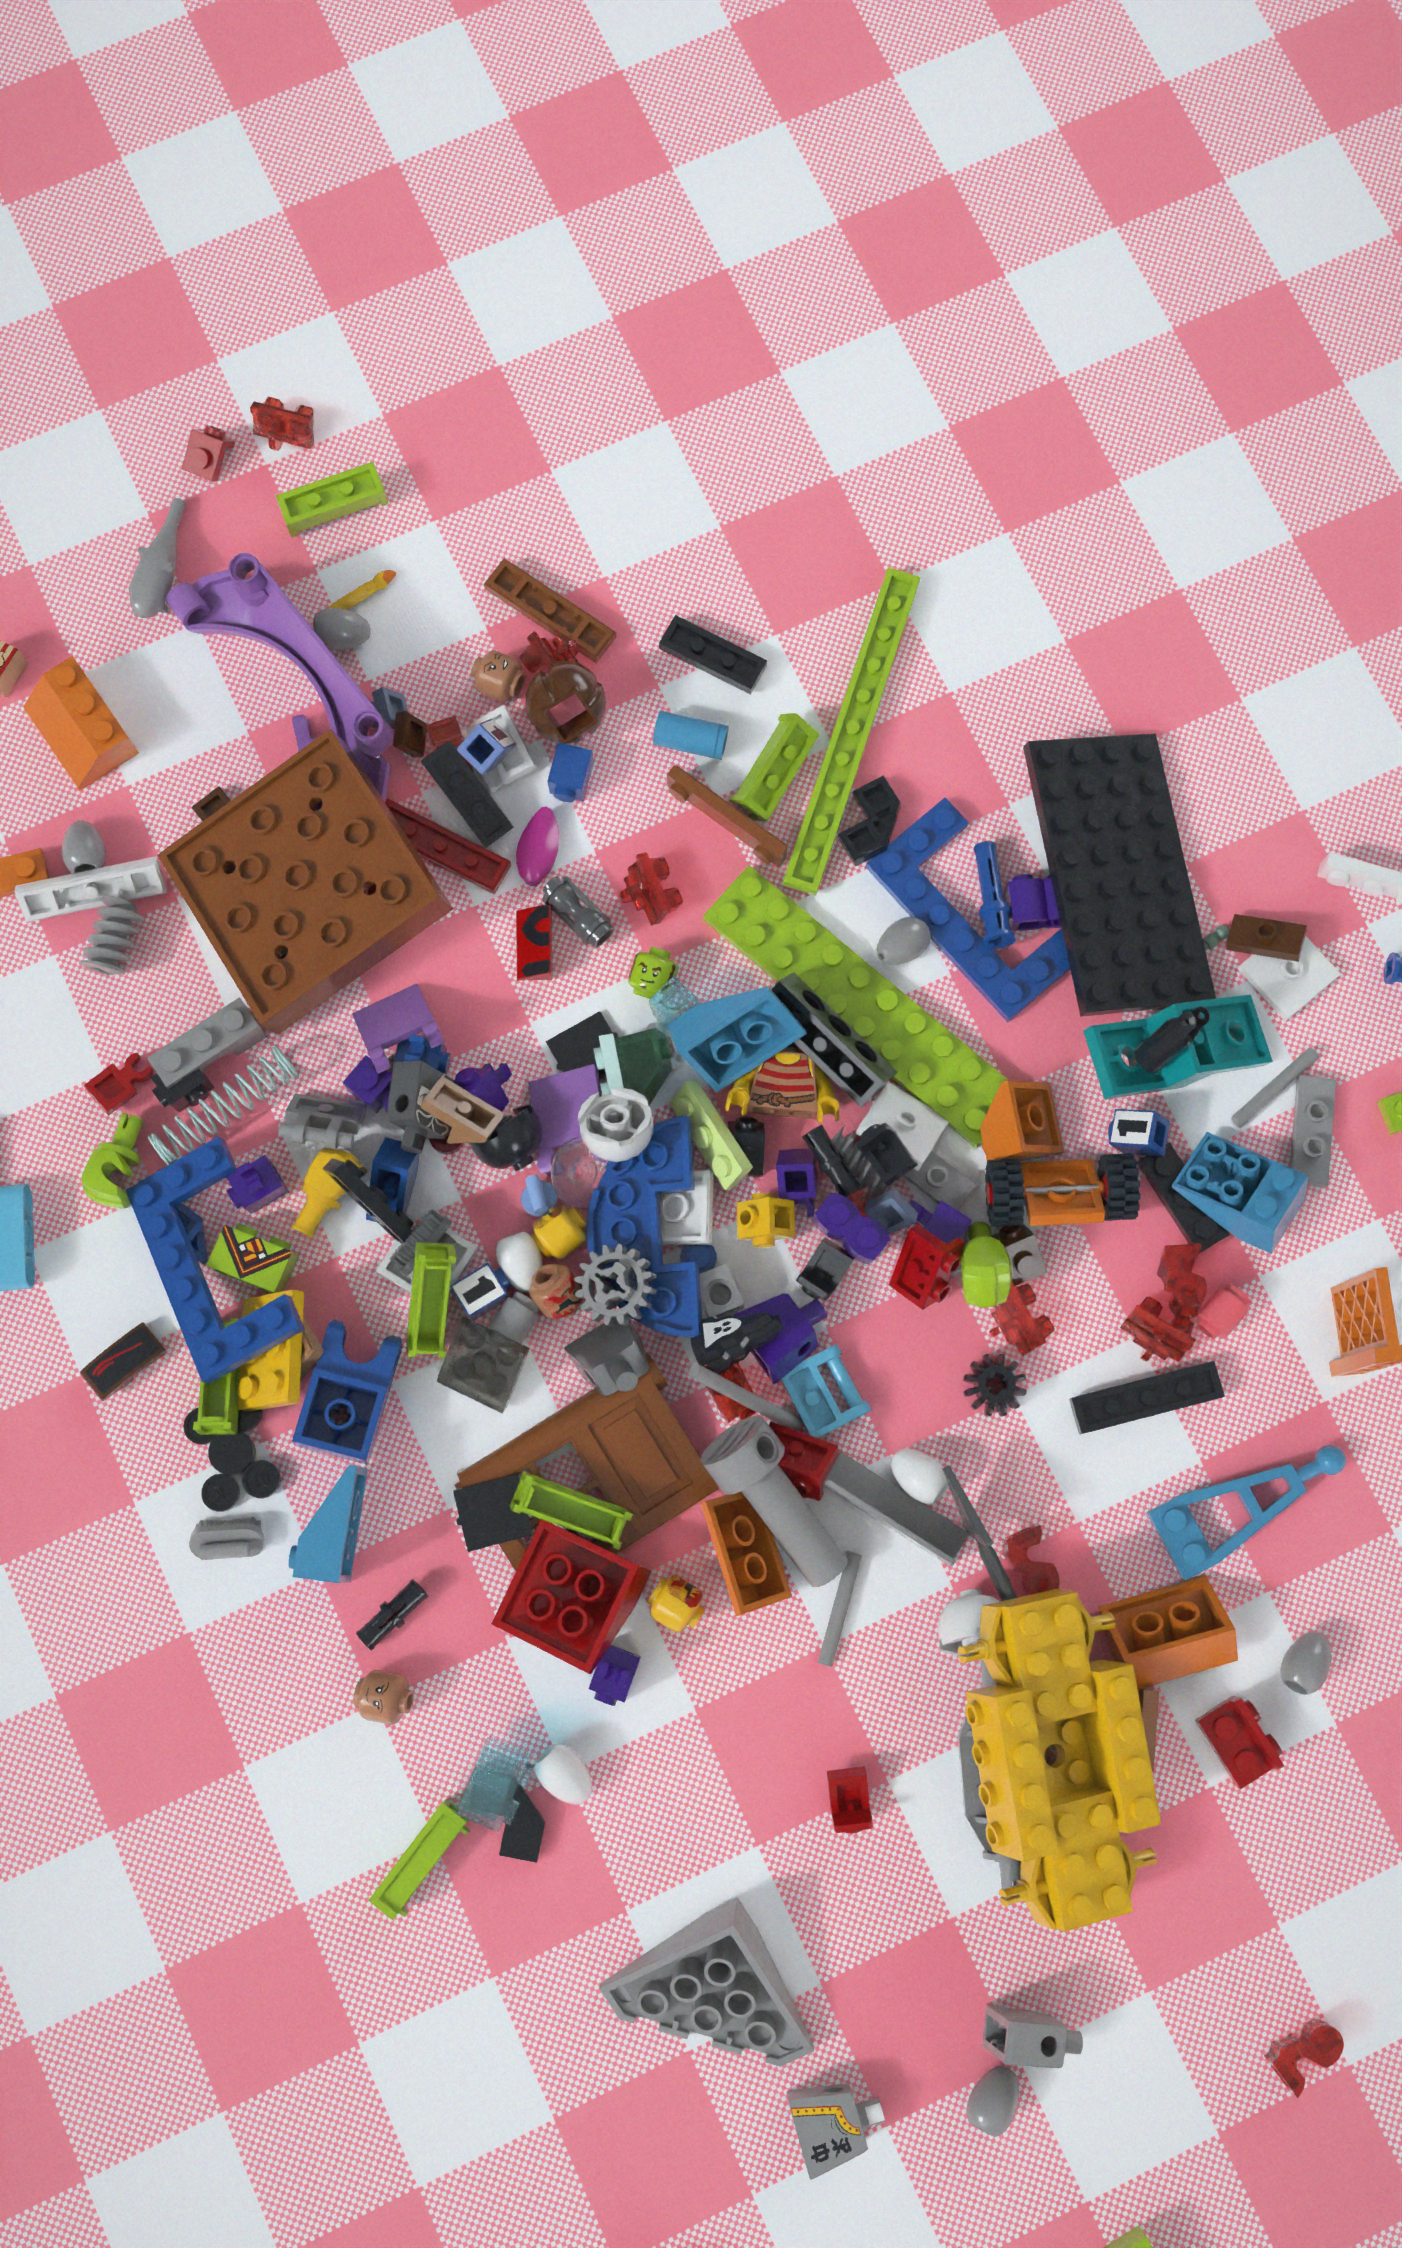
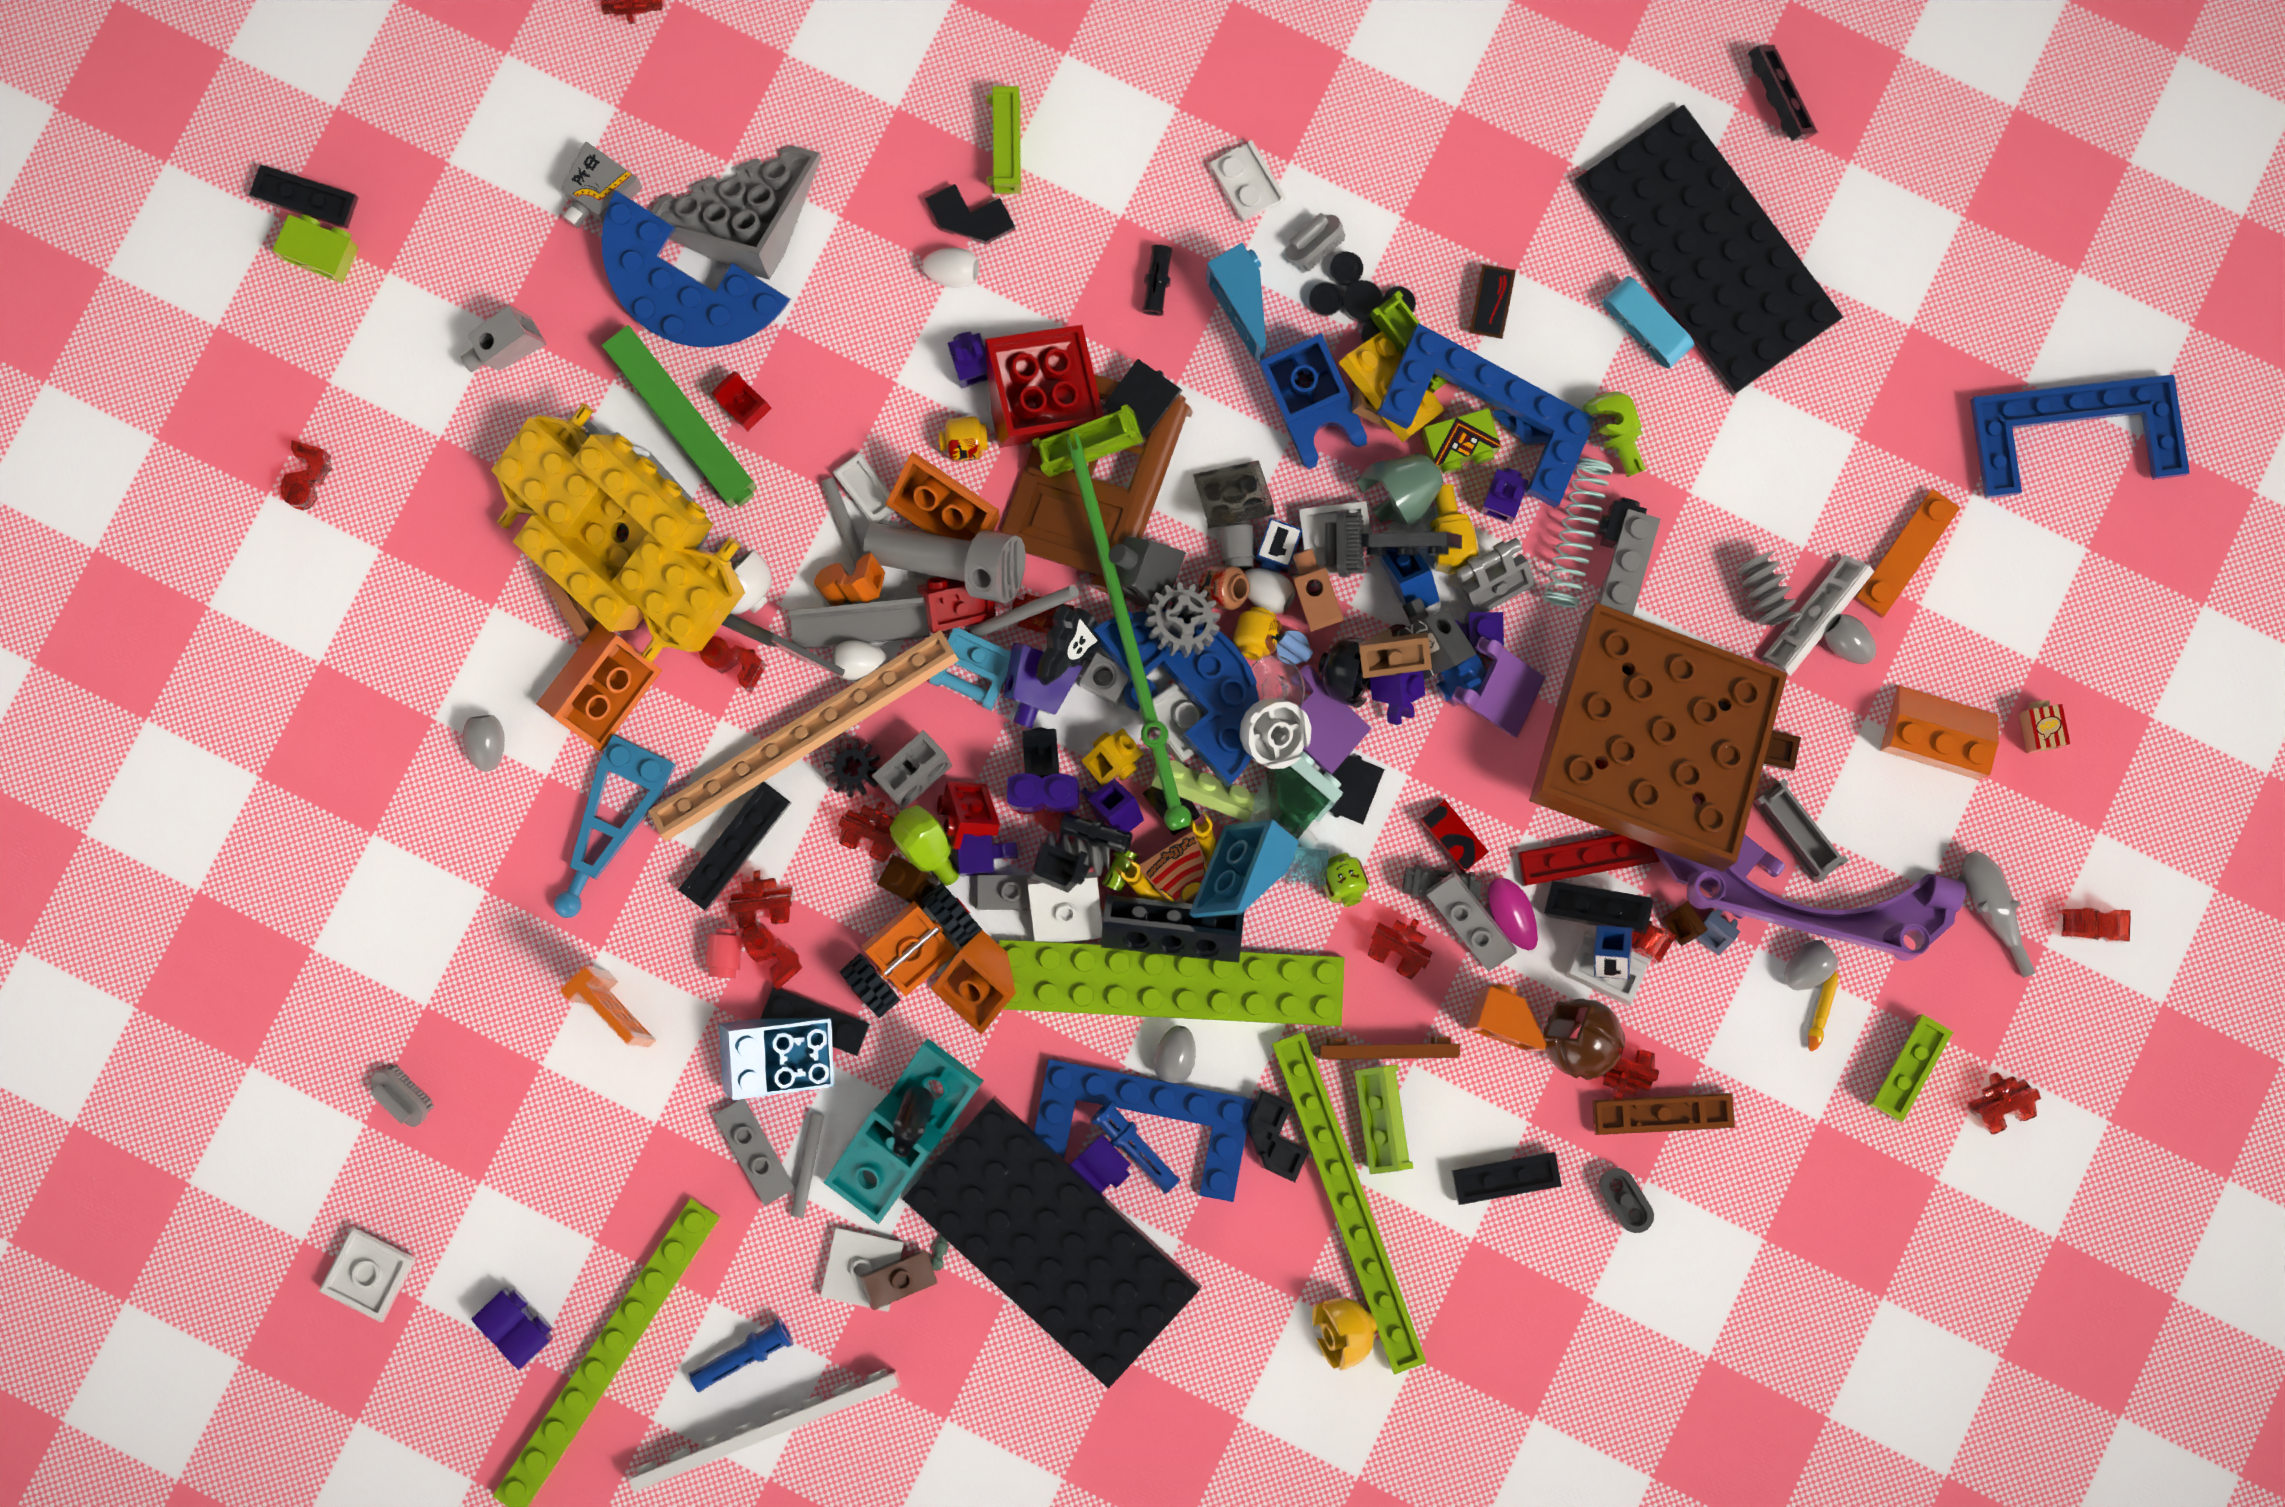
camera: 140 degrees right, 5 degrees up
red plate [84,1052,153,1116] -> none
bracket [181,425,235,482] -> none
nougat head [353,1670,414,1725] -> none
lime container [406,1242,457,1358] -> none
clear light blue brick [455,1735,535,1832] -> none
nougat head [471,650,526,702] -> none
blue brick [547,742,594,803] -> none
dark azure pin [653,710,729,760] -> none
sand blue plate [864,1188,918,1234] -> none
light grey animal [966,2065,1019,2137] -> none
brick [1108,1109,1170,1157] -> none
red bracket [1195,1696,1284,1789] -> none
none -> blue plate [602,190,792,347]
none -> bright green brick [602,324,757,509]
none -> light nougat plate [648,630,959,842]
none -> orange leg [814,552,886,606]
none -> white tile [833,452,895,524]
none -> light grey brick [872,730,953,811]
none -> bright green bar [1066,432,1192,830]
none -> lime pin [1102,850,1139,893]
none -> white plate [1209,139,1285,223]
none -> nougat torso [1292,548,1344,632]
none -> yellow cylinder [1312,1297,1377,1371]
none -> sand green piece [1356,453,1444,527]
none -> light grey plate [1426,871,1517,972]
none -> orange slope [1465,983,1547,1052]
none -> dark grey plate [1598,1168,1654,1233]
none -> light grey container [1753,778,1849,883]
none -> clear red leg [2061,908,2131,944]

